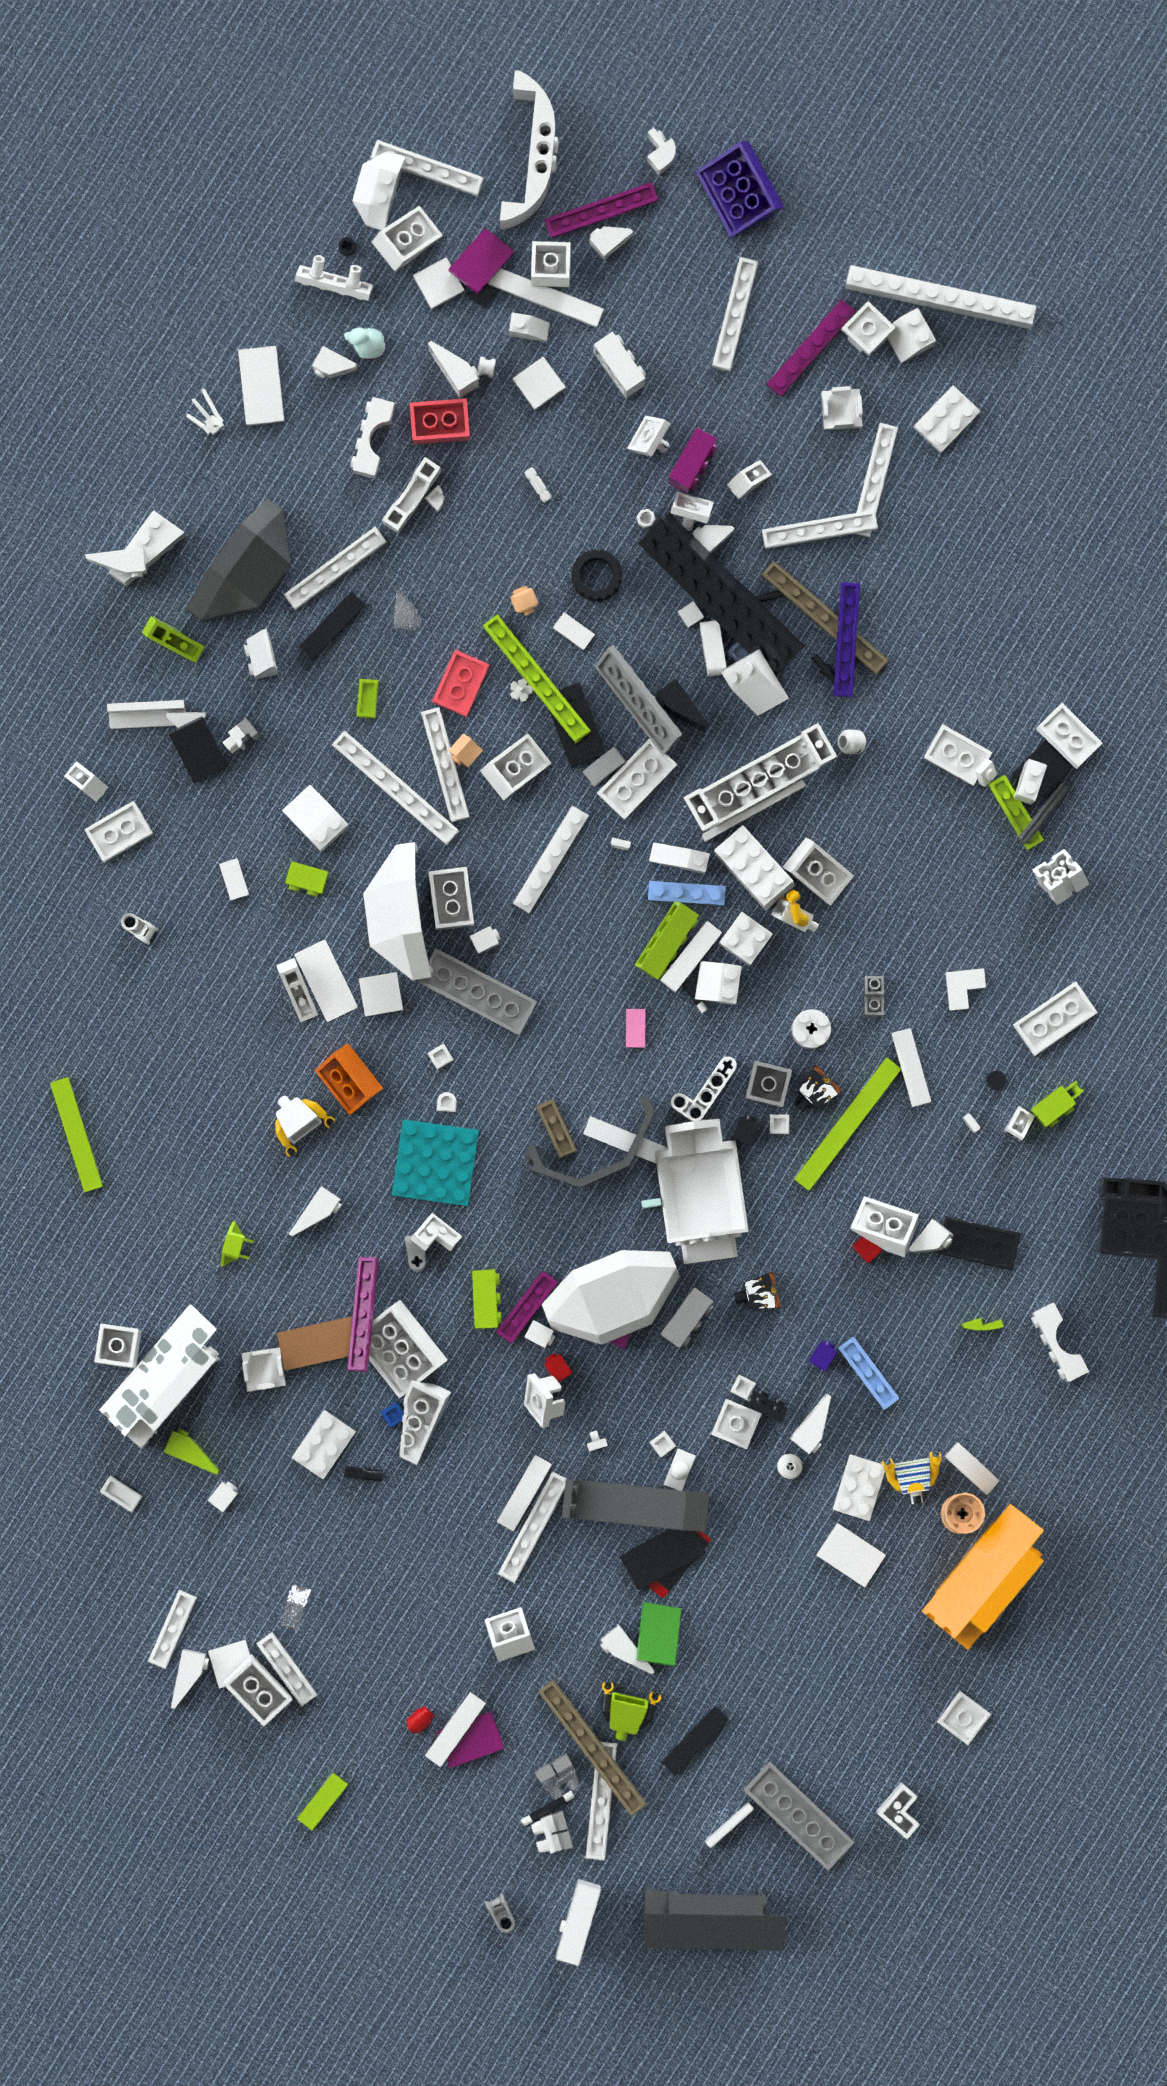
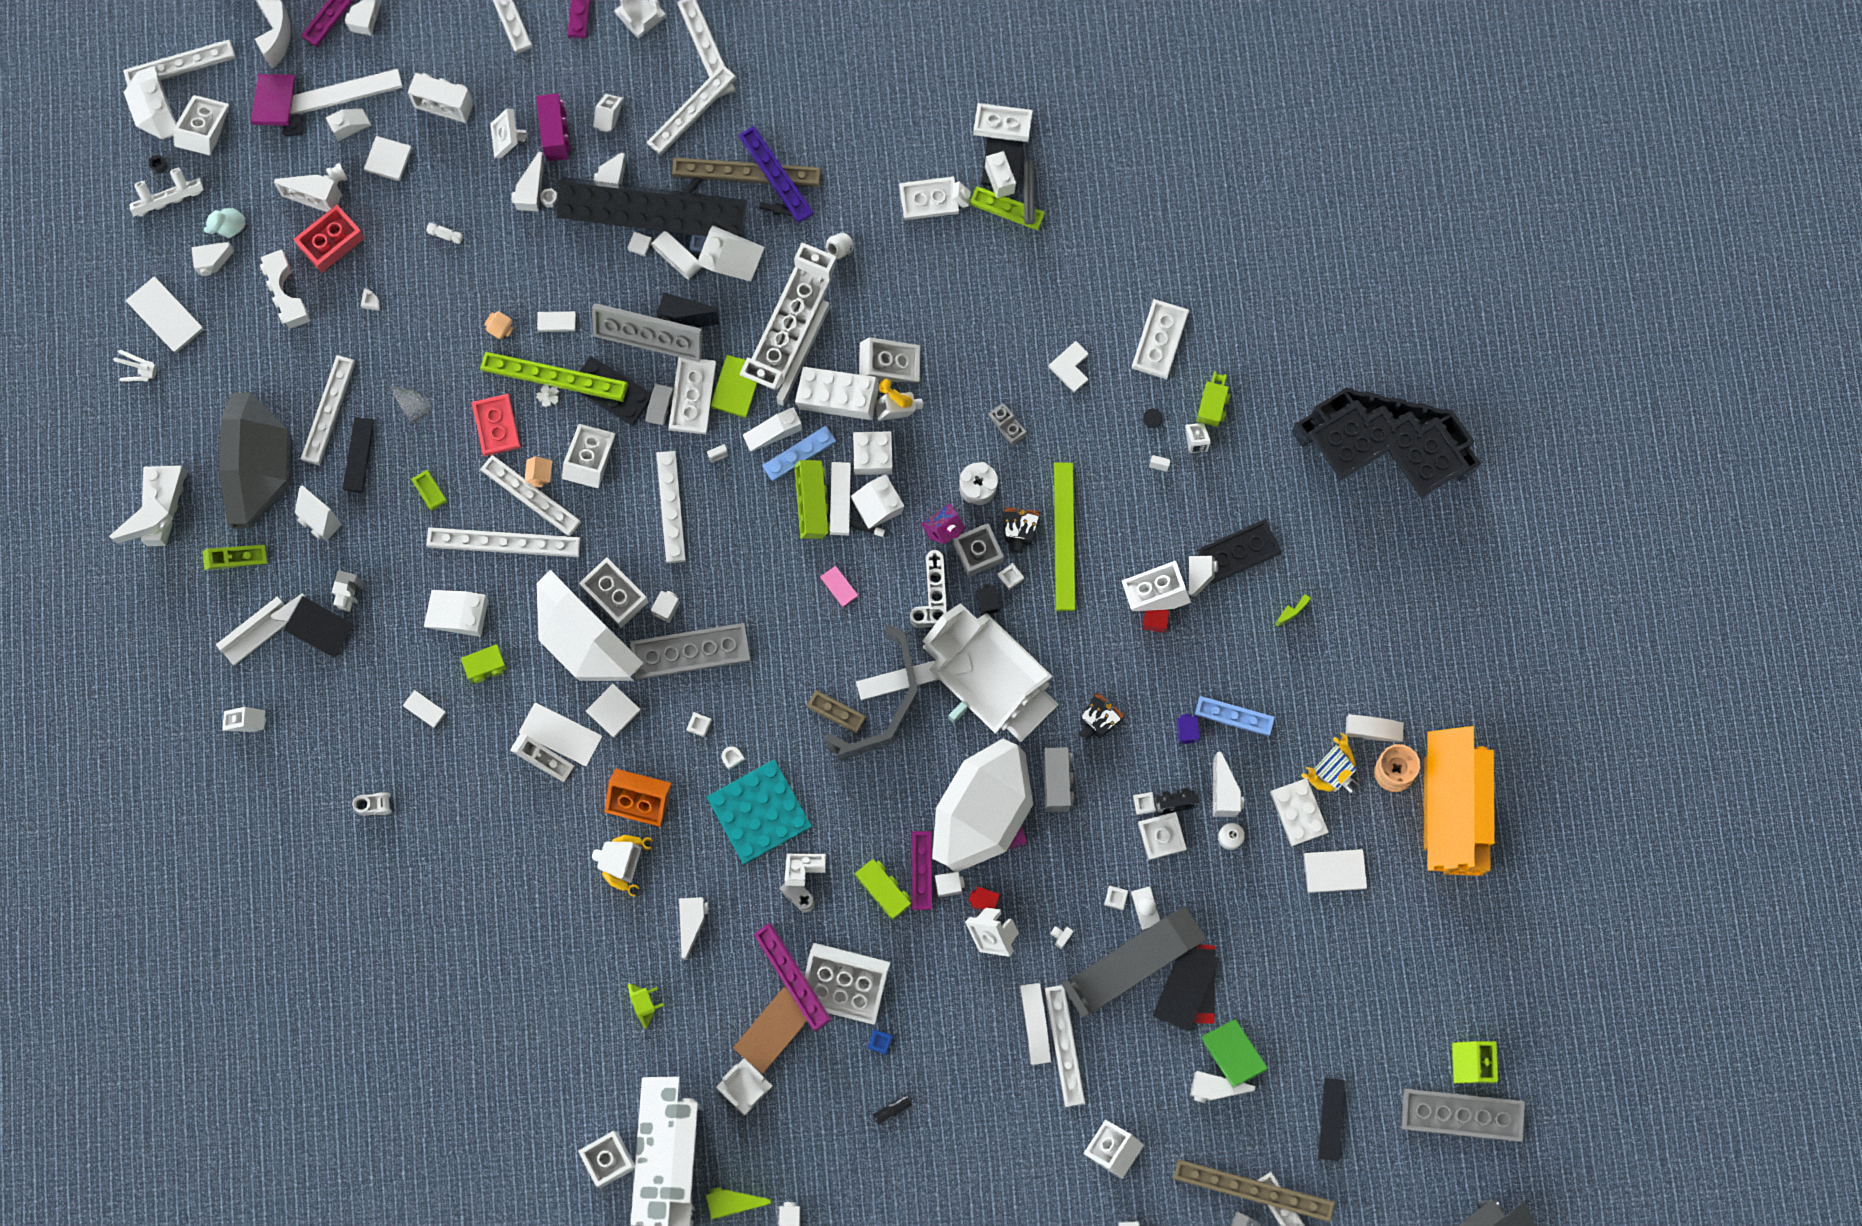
camera: 35 degrees left, 10 degrees down
lime tile [50,1077,103,1193] -> none
white tile [84,801,153,863] -> none
white plate [292,1410,356,1479] -> none
white arch [382,457,441,534] -> none
white wedge [400,1381,451,1465] -> none
white tile [413,258,465,310] -> none
white brick [531,241,570,287] -> none
black tyre [571,549,622,602] -> none
lime torso [601,1682,661,1741] -> none
white tile [670,492,714,531] -> none
white tile [705,1802,753,1848] -> none
white brick [876,1782,920,1839] -> none
white tile [892,1028,931,1107] -> none
white tile [937,1691,991,1745] -> none
white arch [1031,1303,1089,1382] -> none
white brick [1033,849,1089,905] -> none
none -> white slope [512,152,544,211]
none -> lime tile [710,355,758,418]
none -> magenta torso [921,503,966,544]
none -> lime slope [1452,1041,1498,1084]

